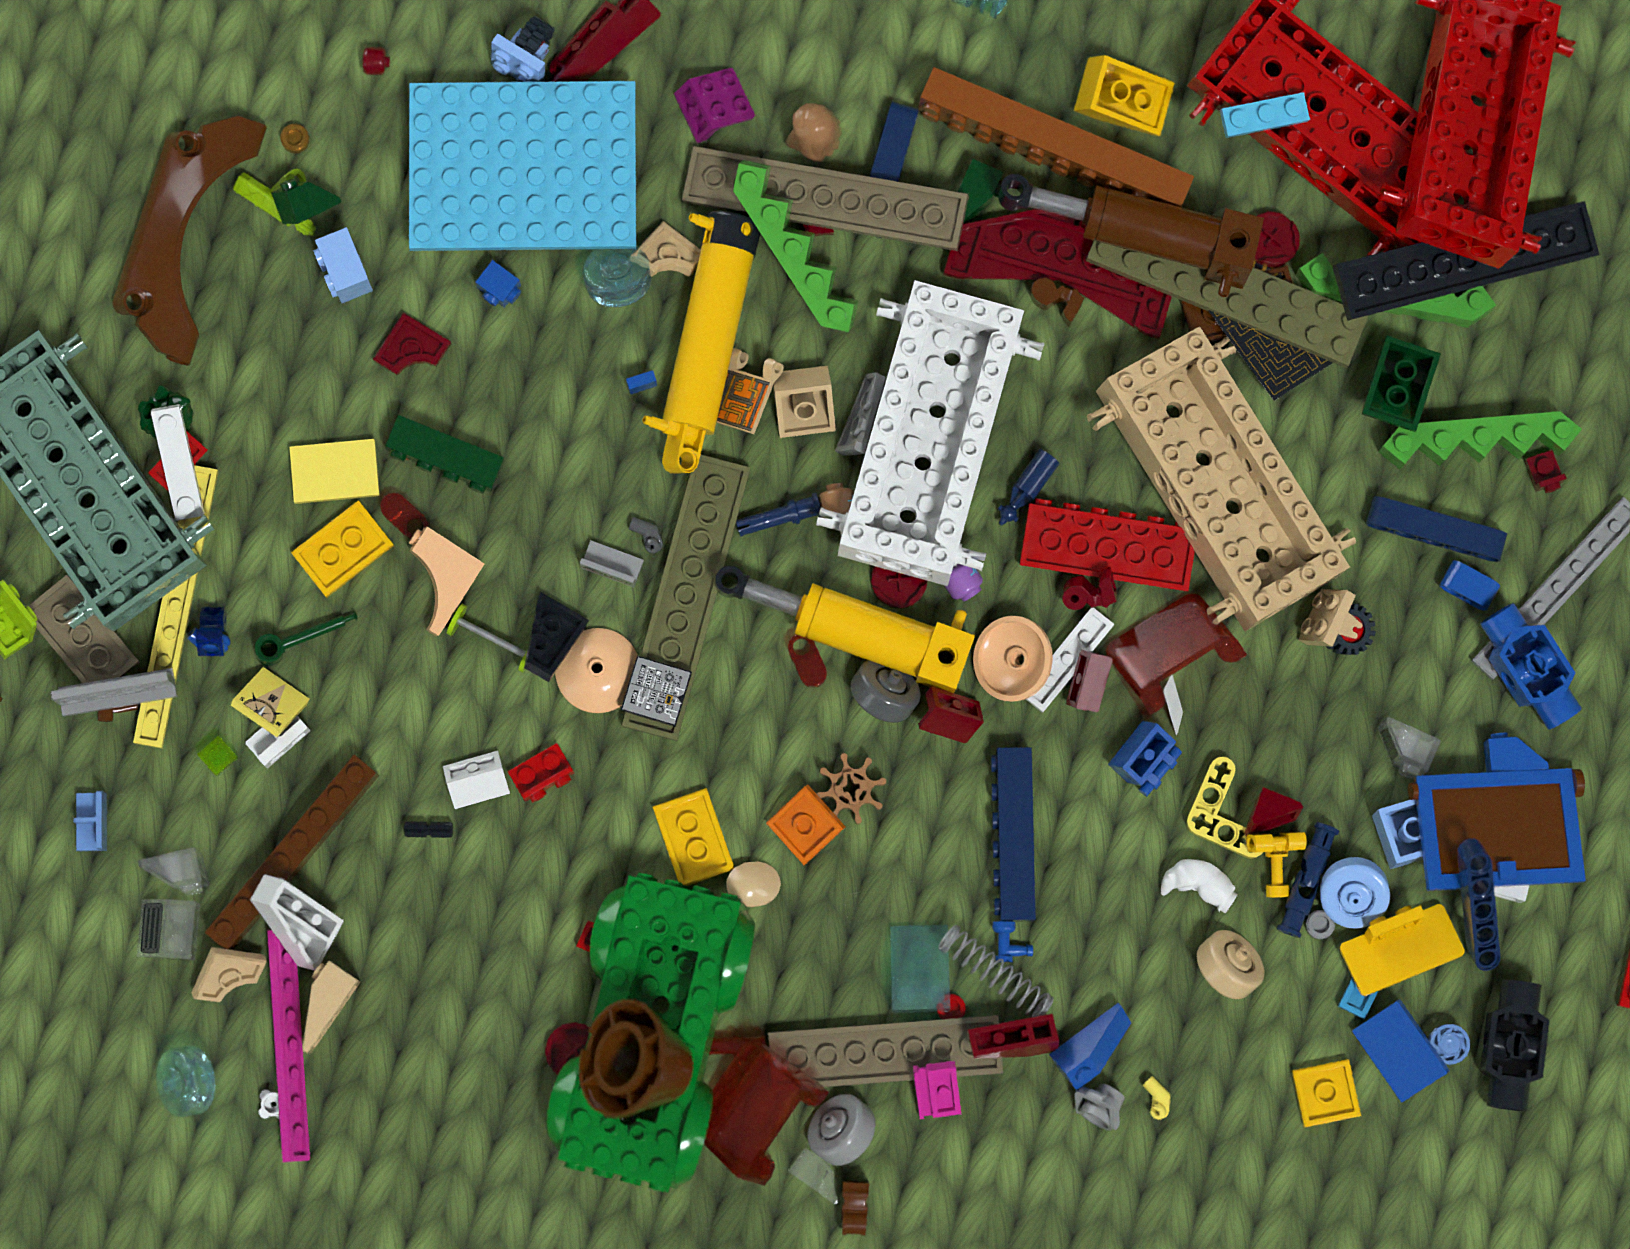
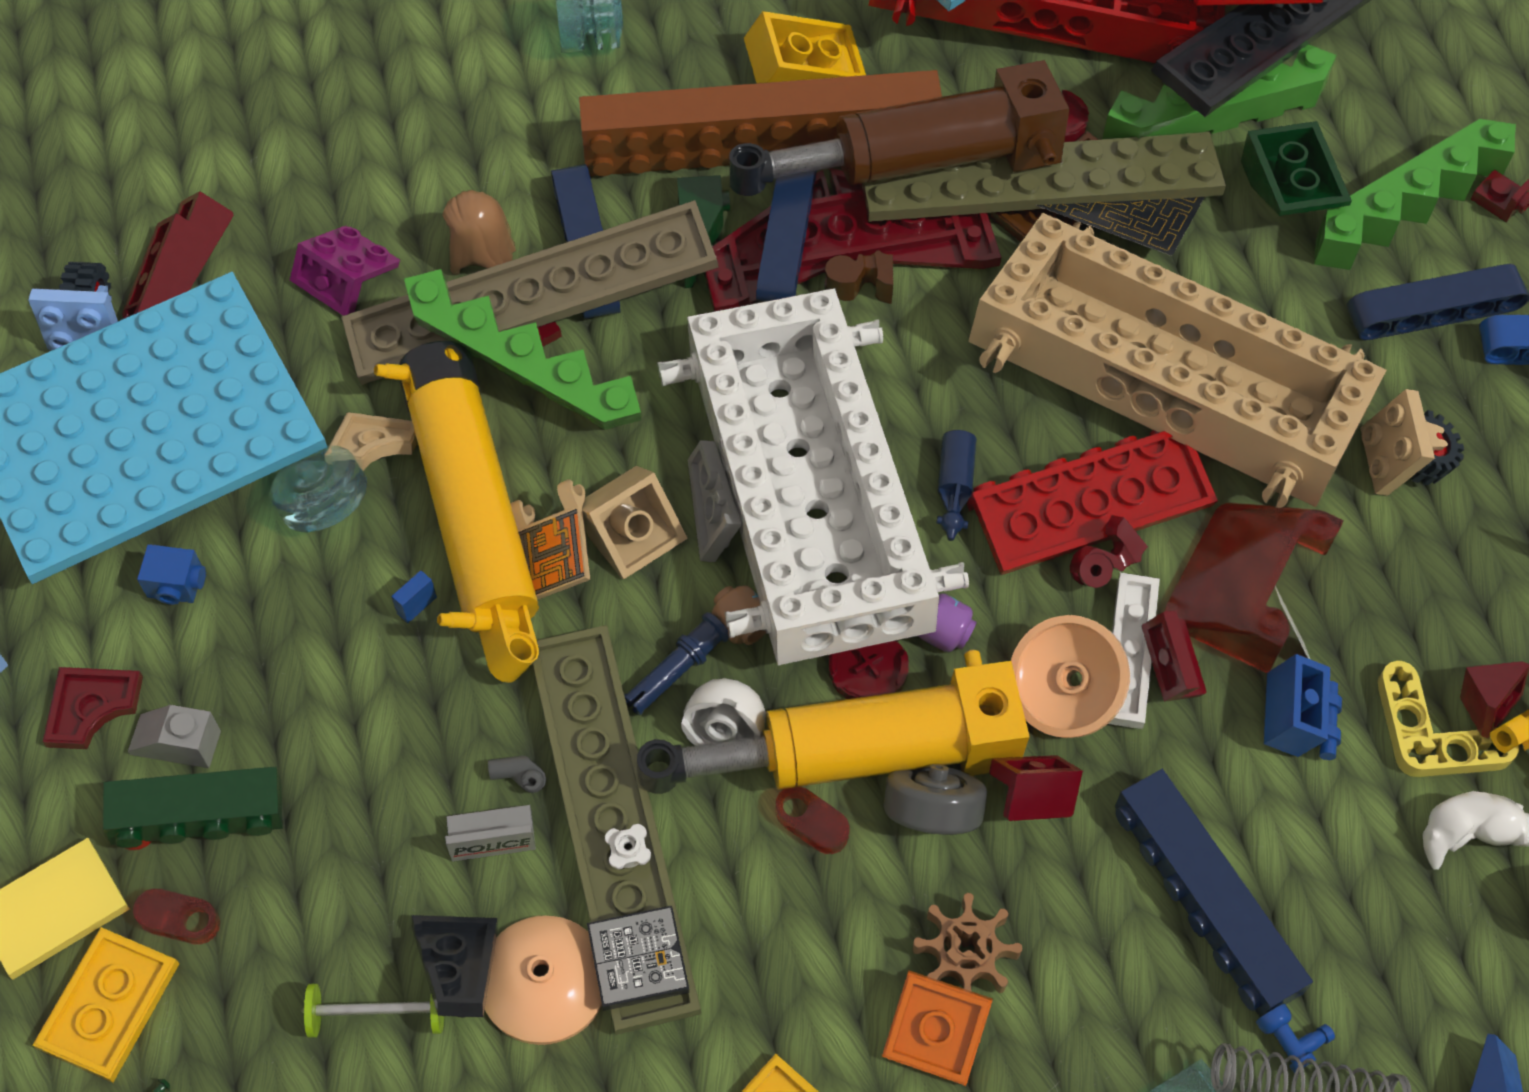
camera: 25 degrees left, 20 degrees down
light nougat arch [409,527,484,636] -> none
none -> light grey slope [128,705,221,768]
none -> white plate [605,824,651,869]
none -> white cylinder [681,678,766,746]
none -> dark blue beam [756,168,817,302]

